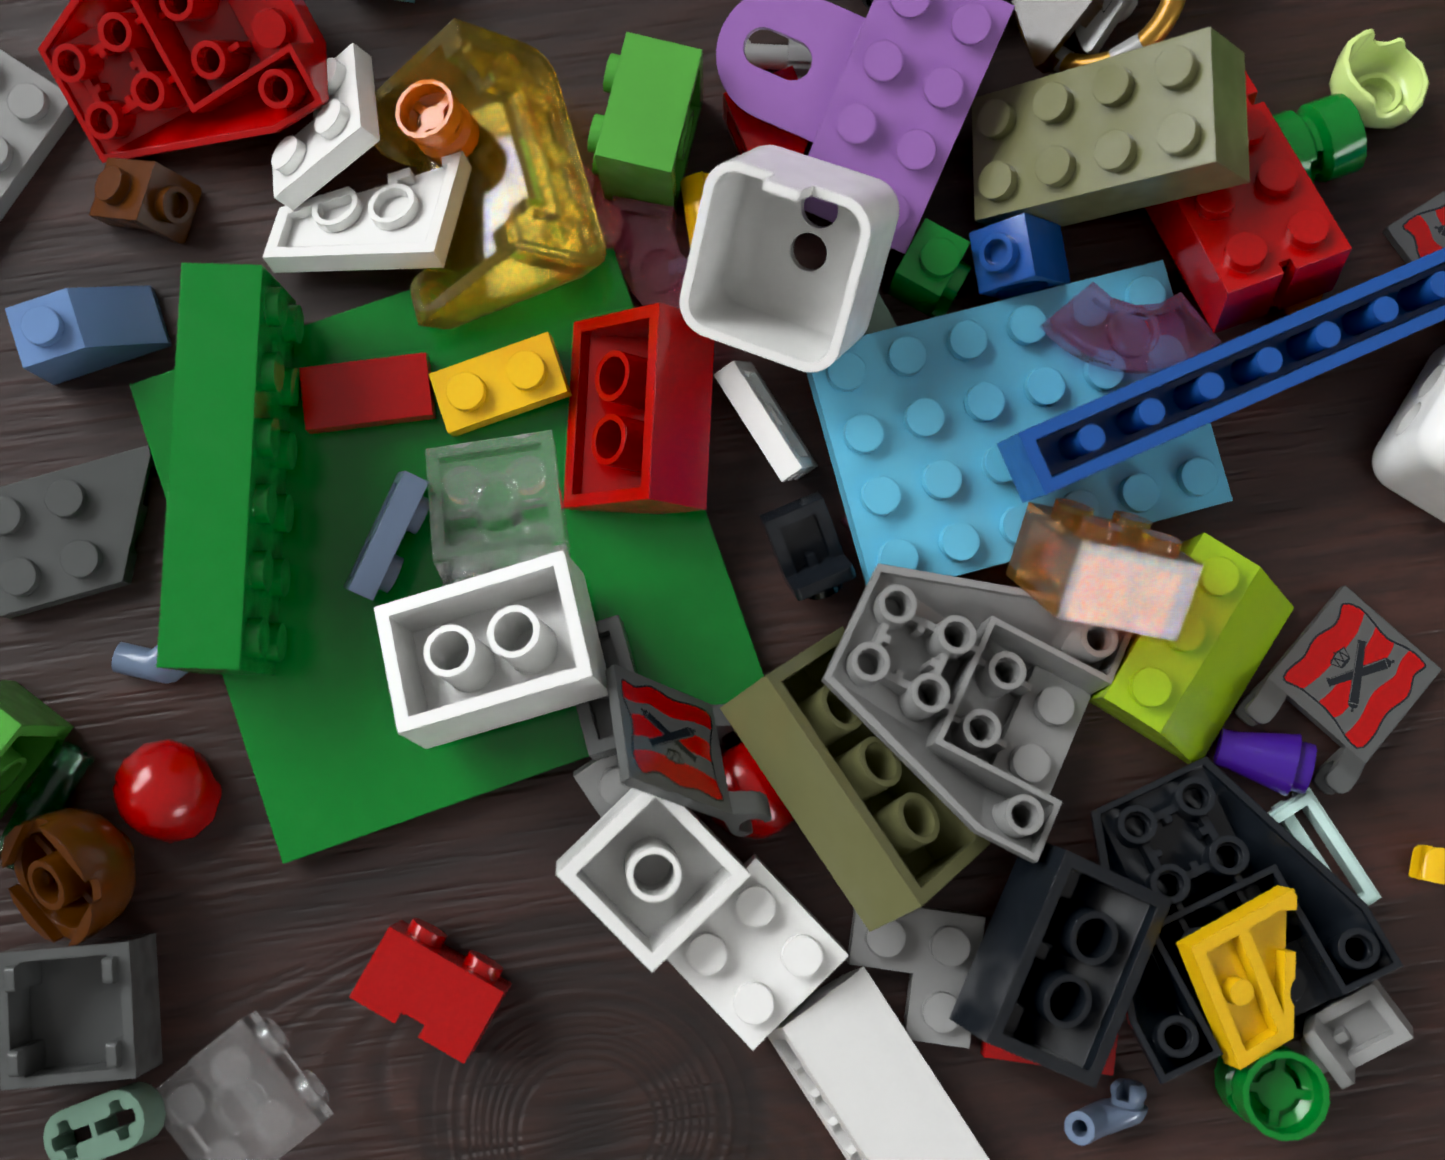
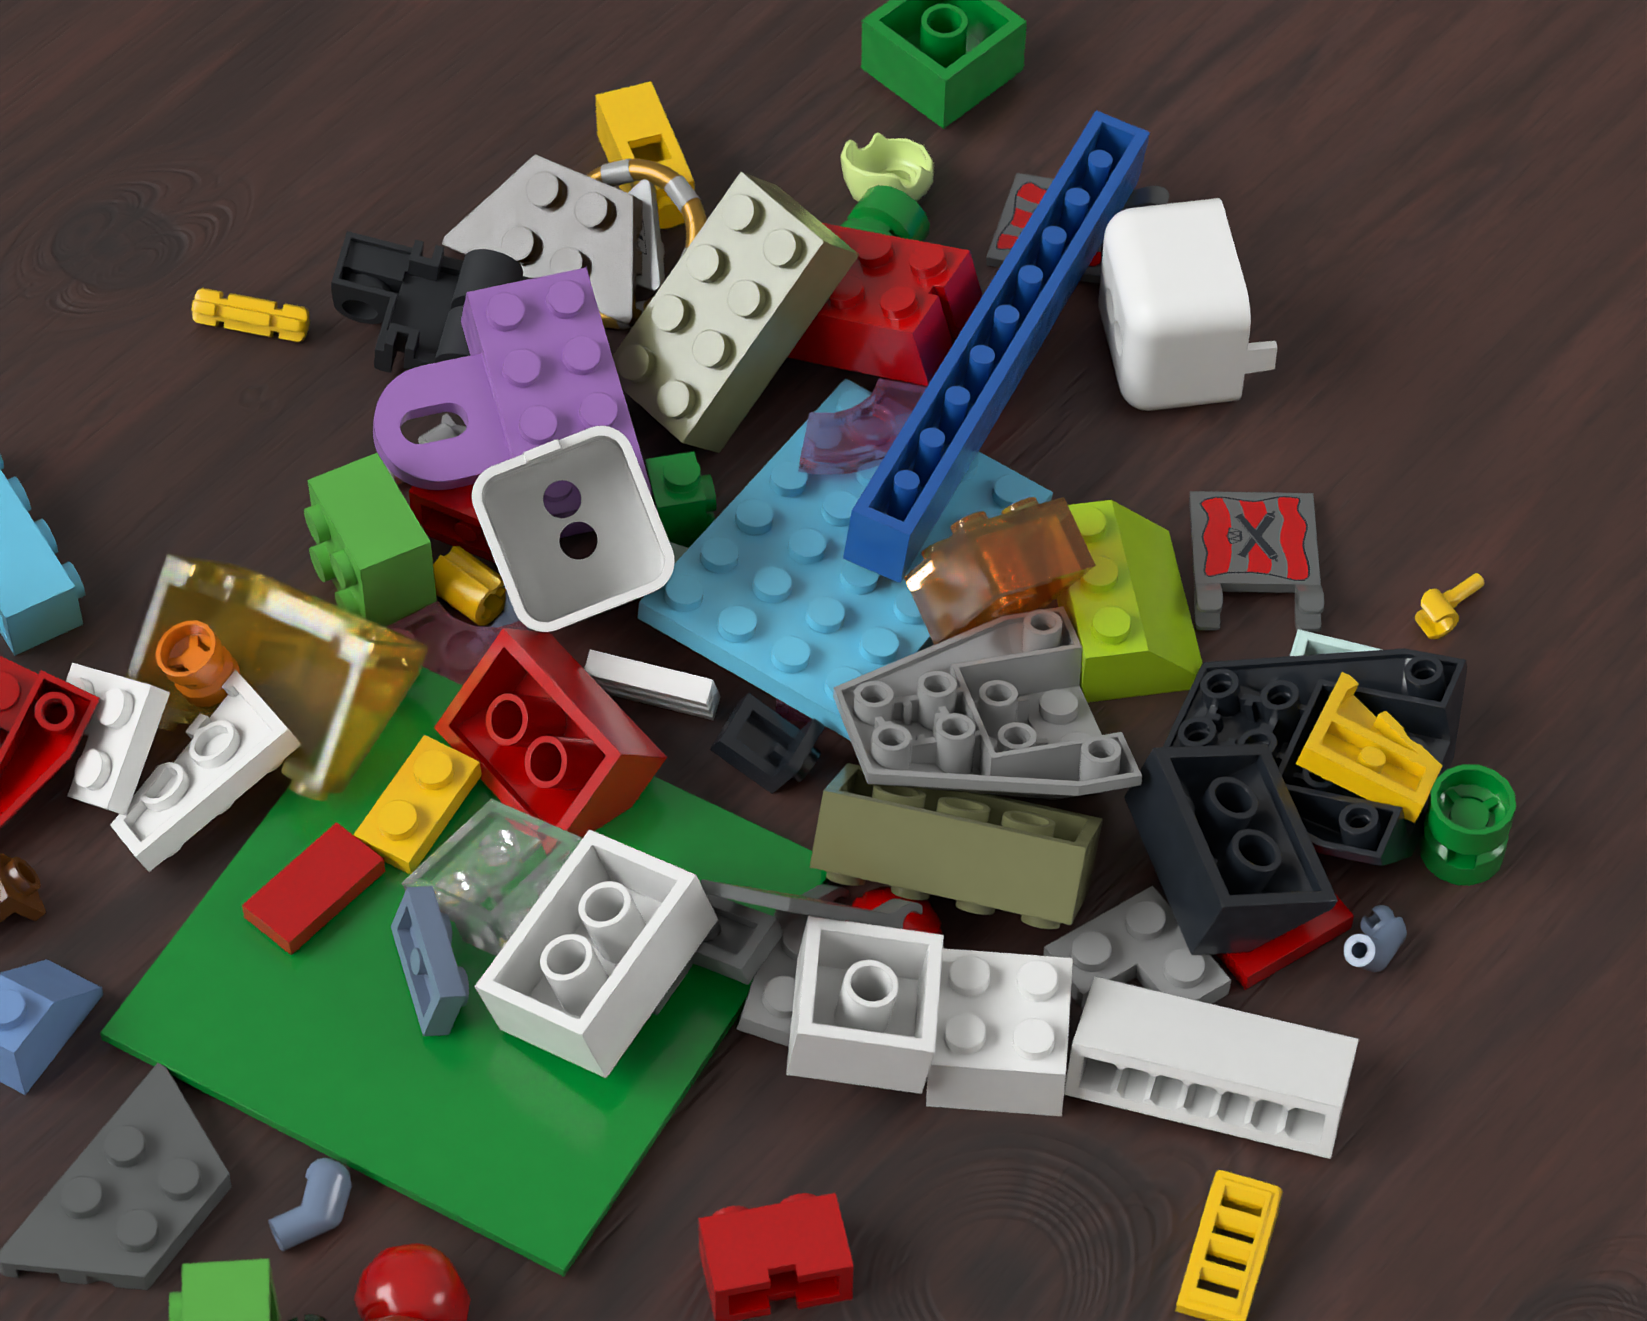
camera: 40 degrees left, 30 degrees down
green brick [156,263,304,676] -> none
blue brick [969,213,1071,300] -> none
dark purple cone [1213,728,1317,797] -> none
light grey bracket [1301,979,1414,1089] -> none

